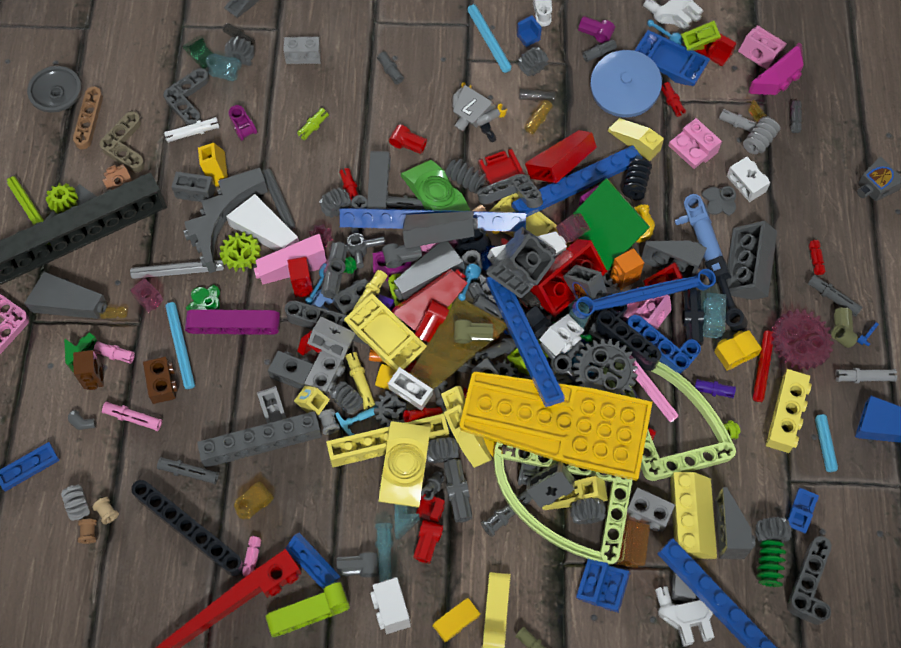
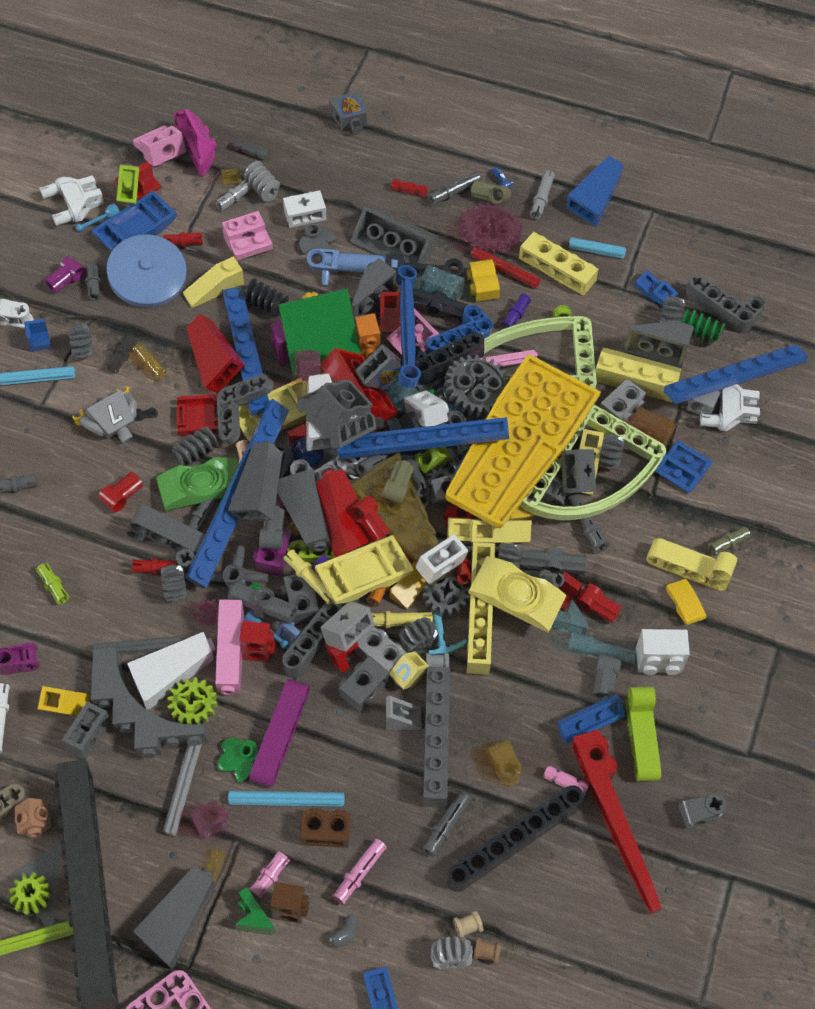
camera: 75 degrees left, 5 degrees down
dark azure hinge [458,264,481,301] -> none

